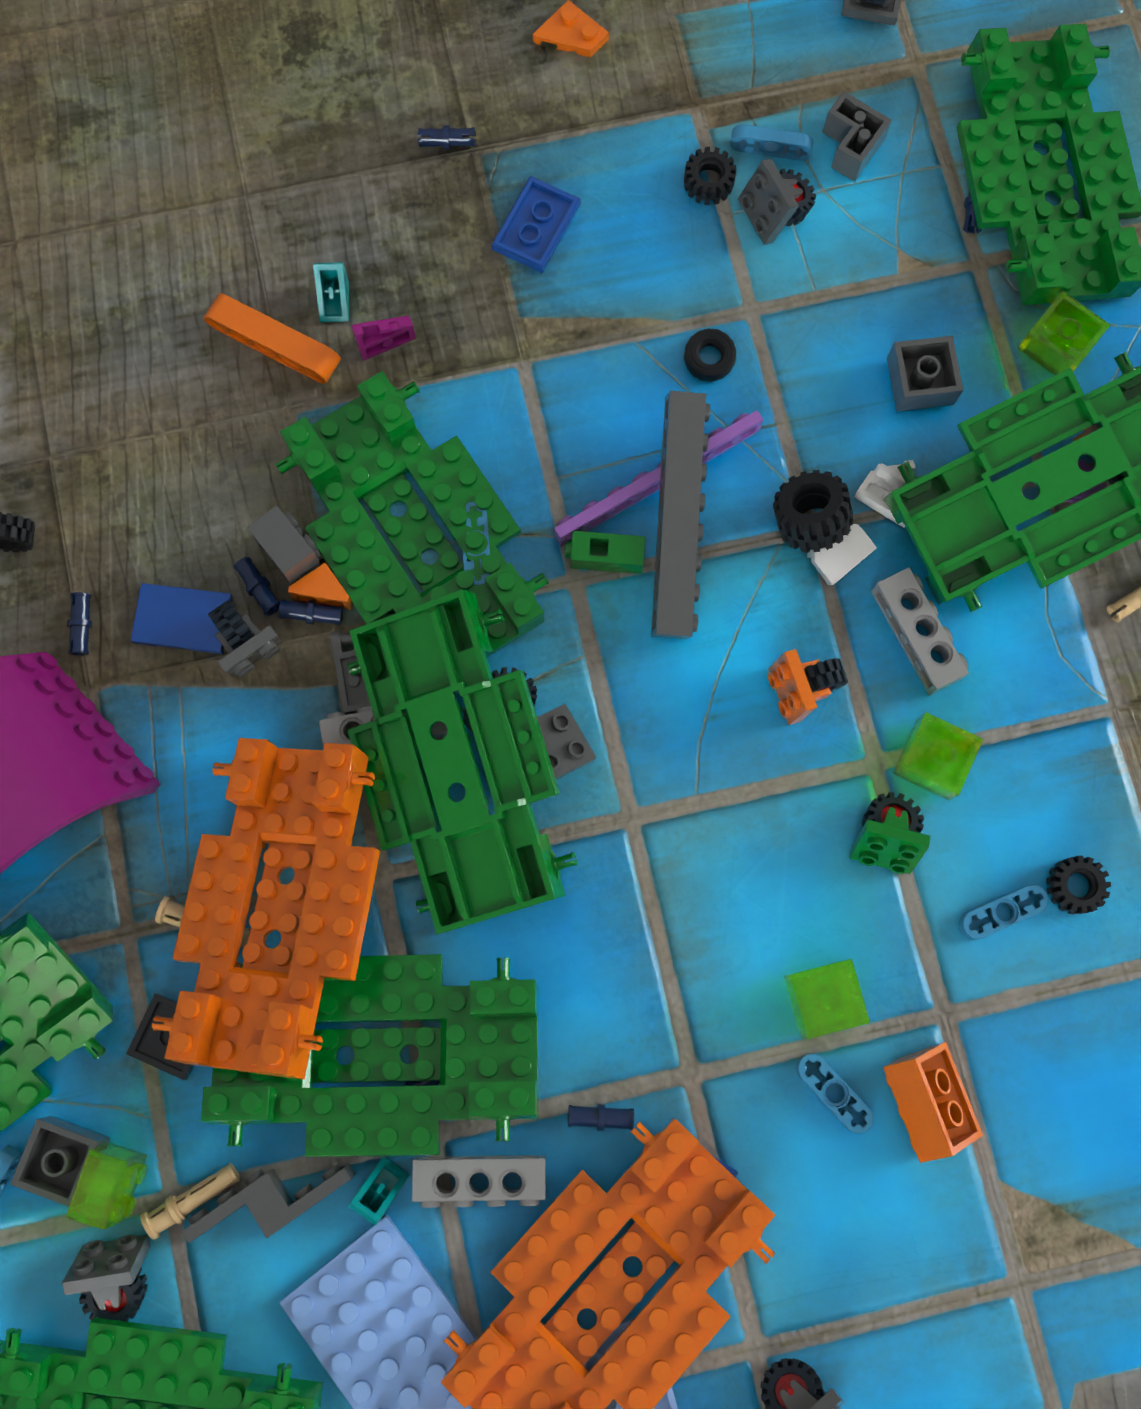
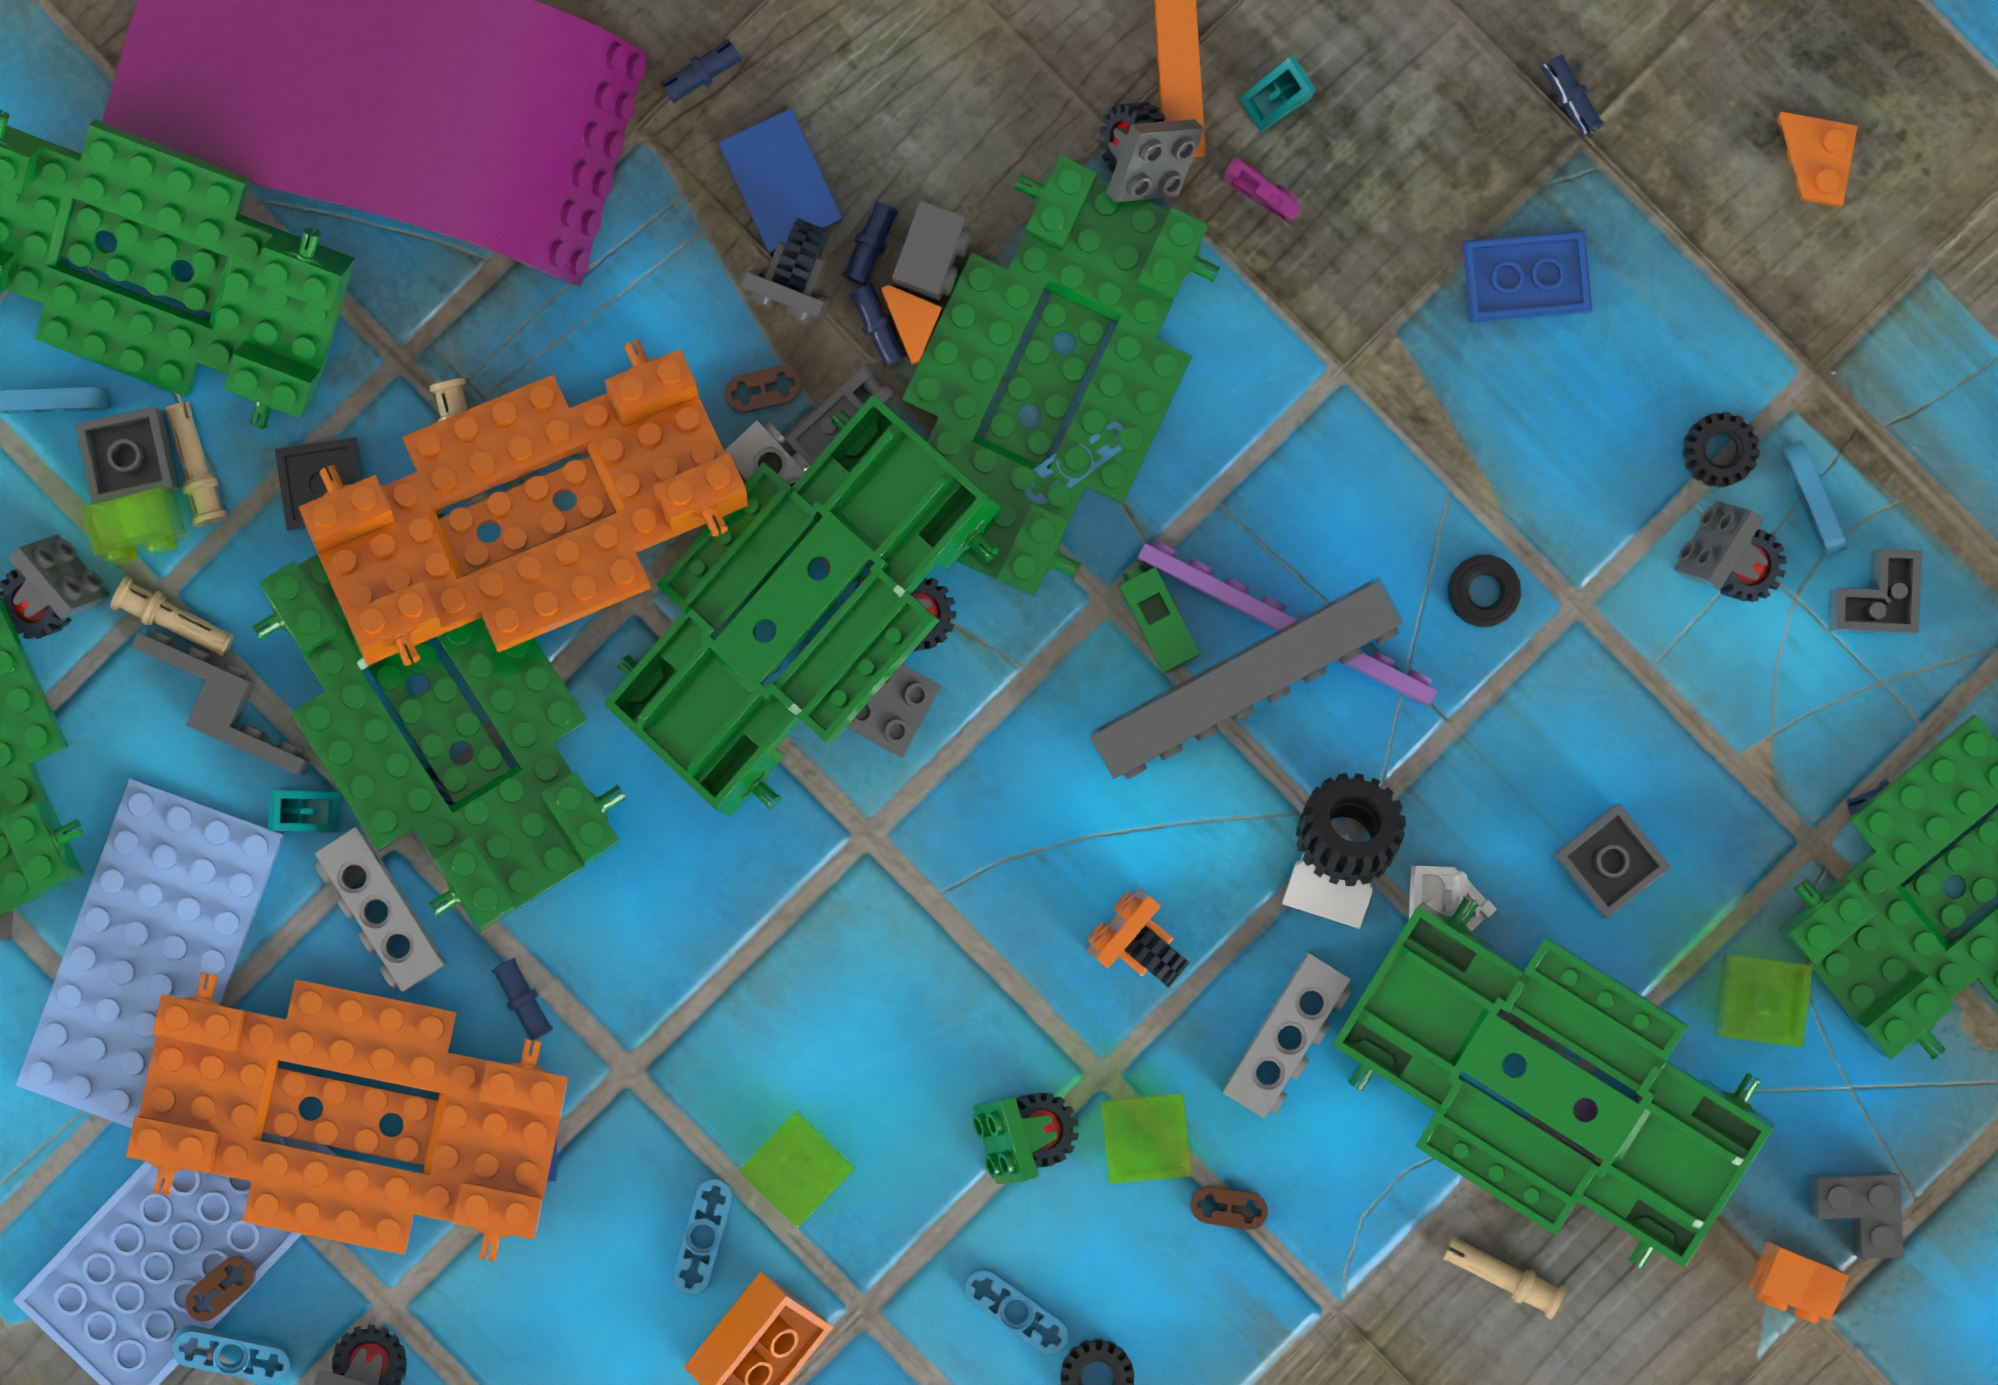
camera: 60 degrees right, 10 degrees up
none -> tan pin [164,402,228,527]
none -> reddish brown beam [725,366,802,413]
none -> dark grey plate [1099,102,1204,202]
none -> reddish brown beam [1190,1186,1268,1230]

